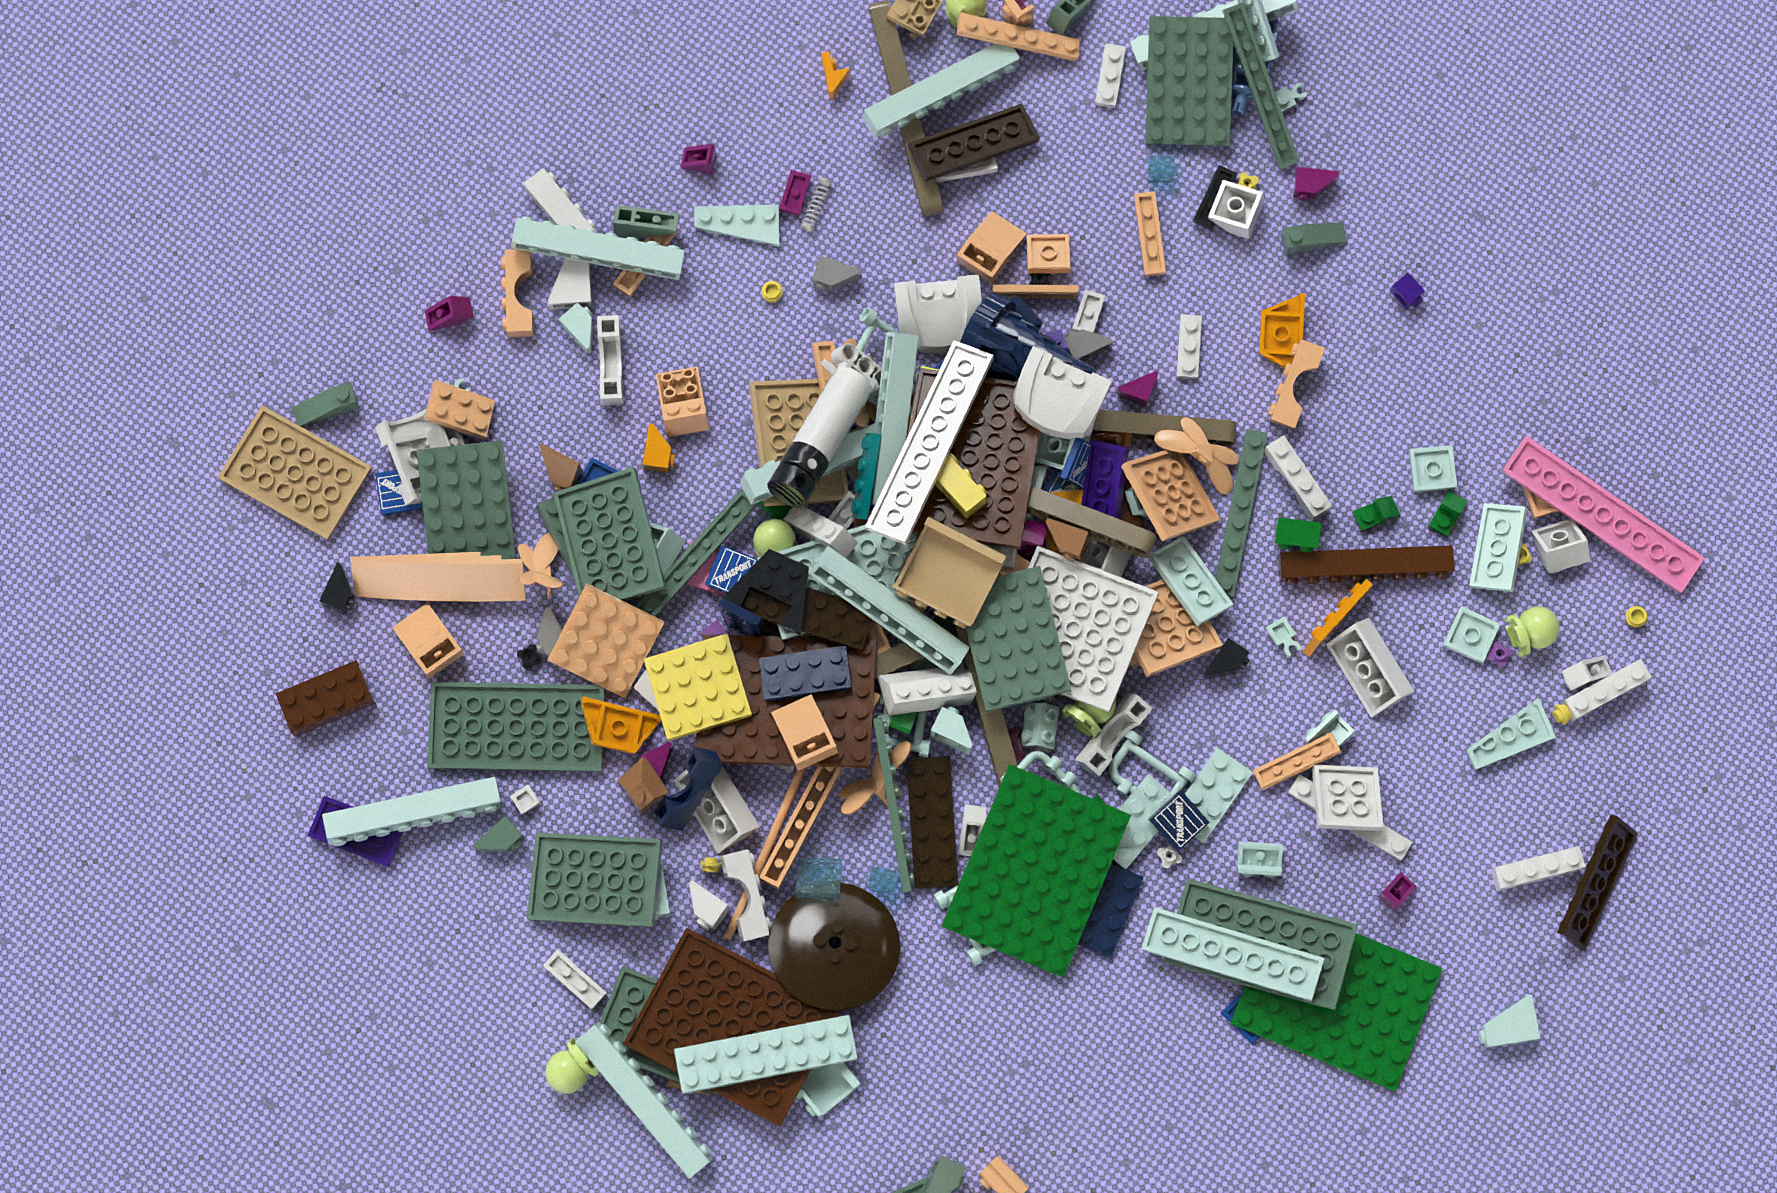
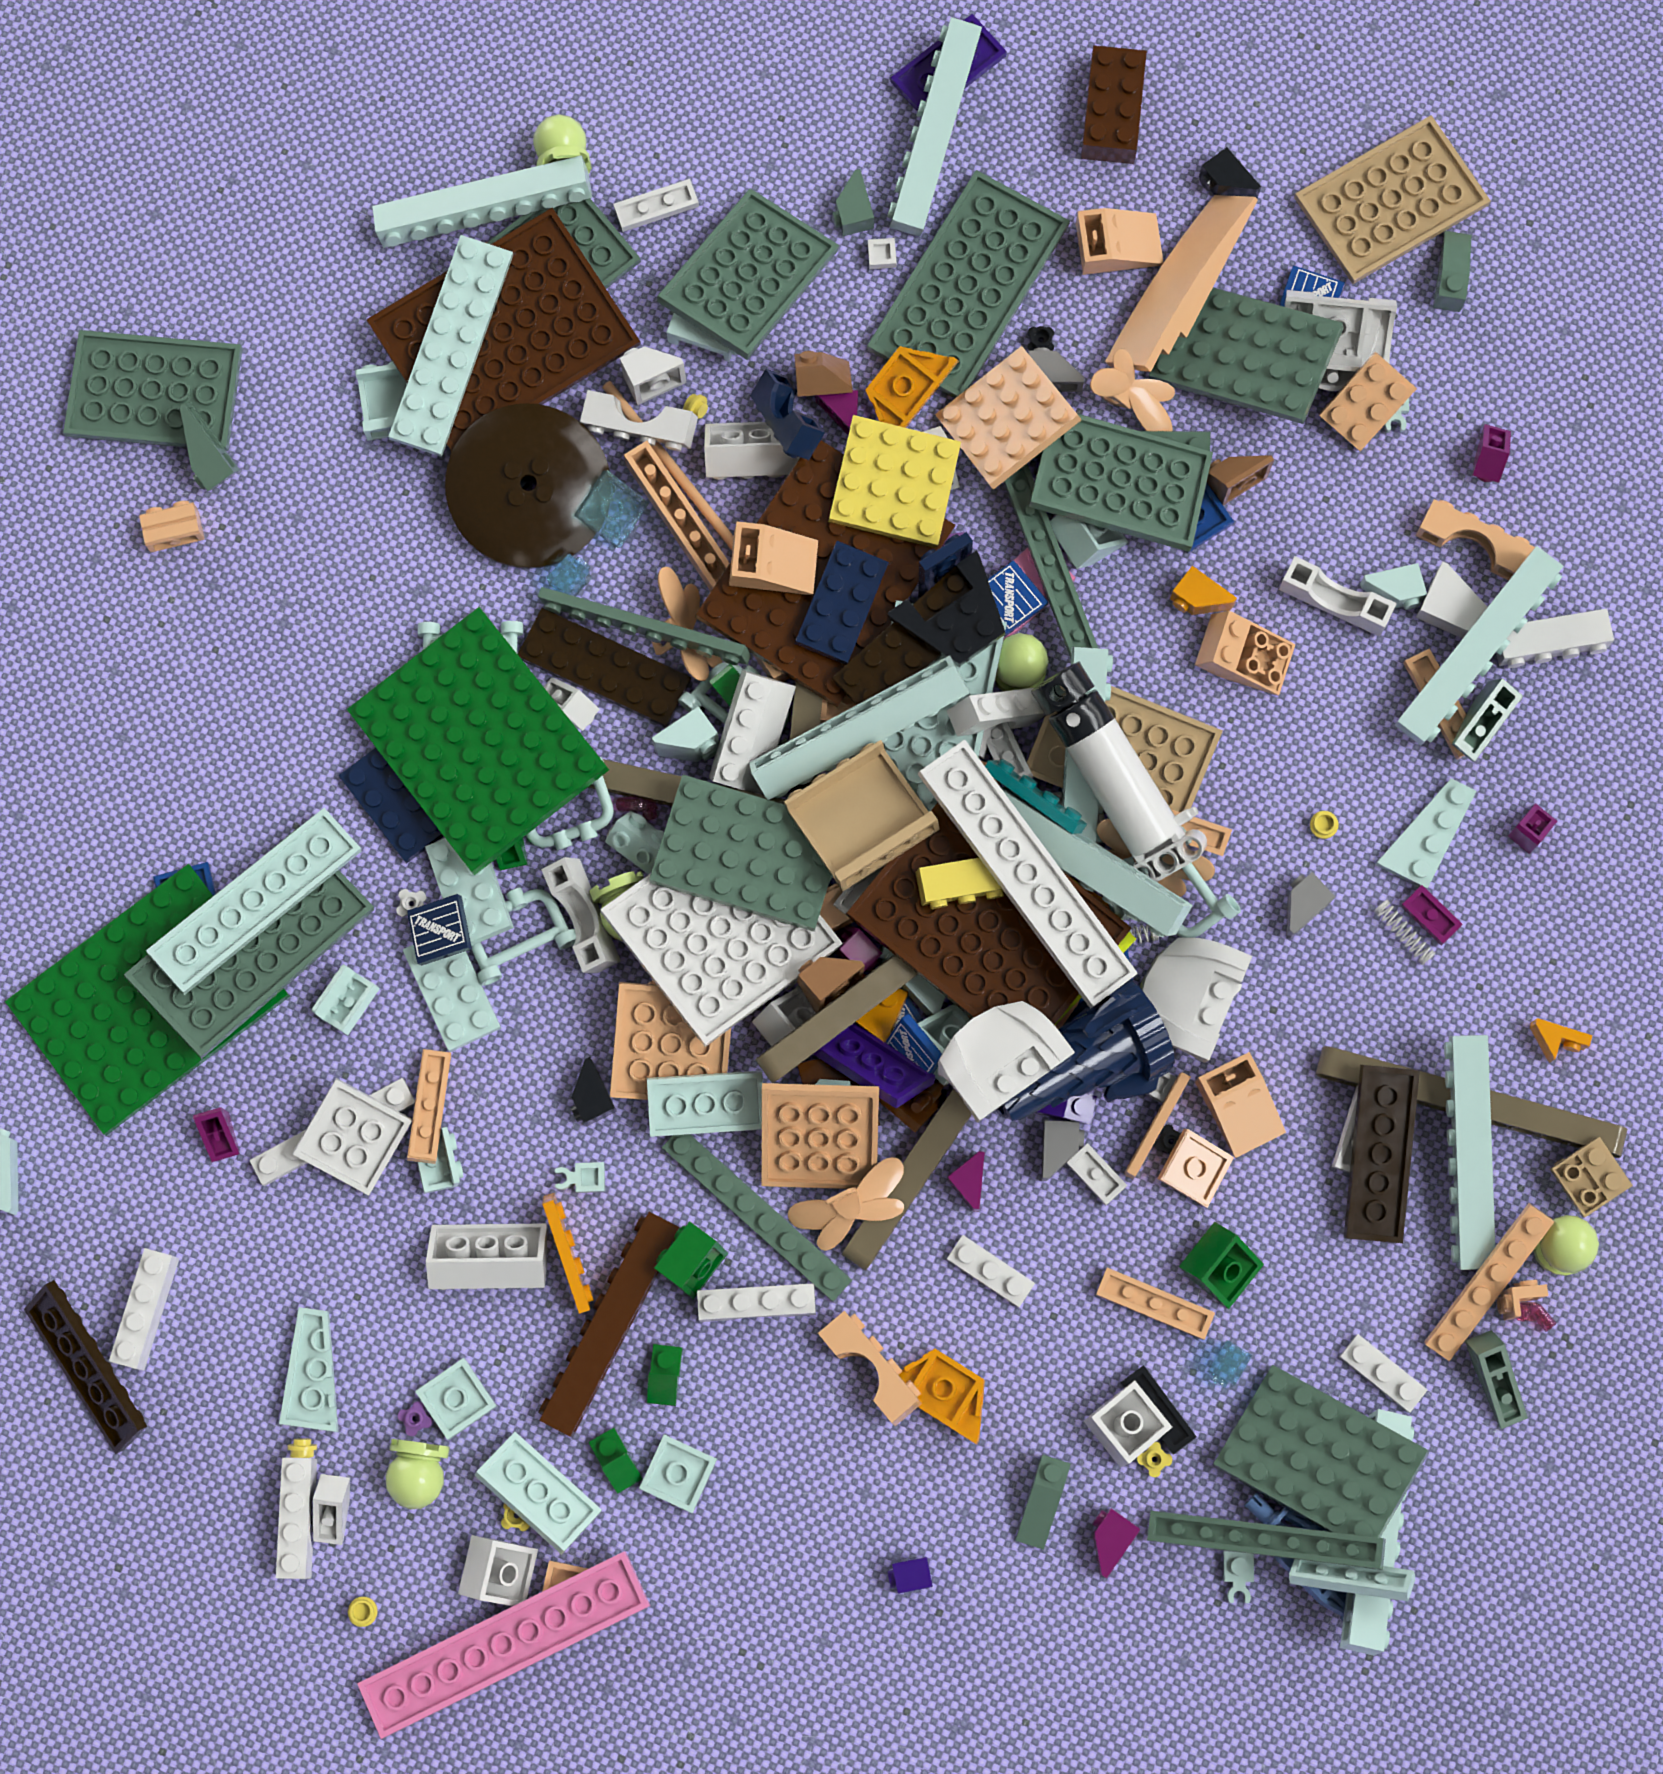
camera: 120 degrees right, 0 degrees up
none -> green slope [1179,1221,1264,1309]

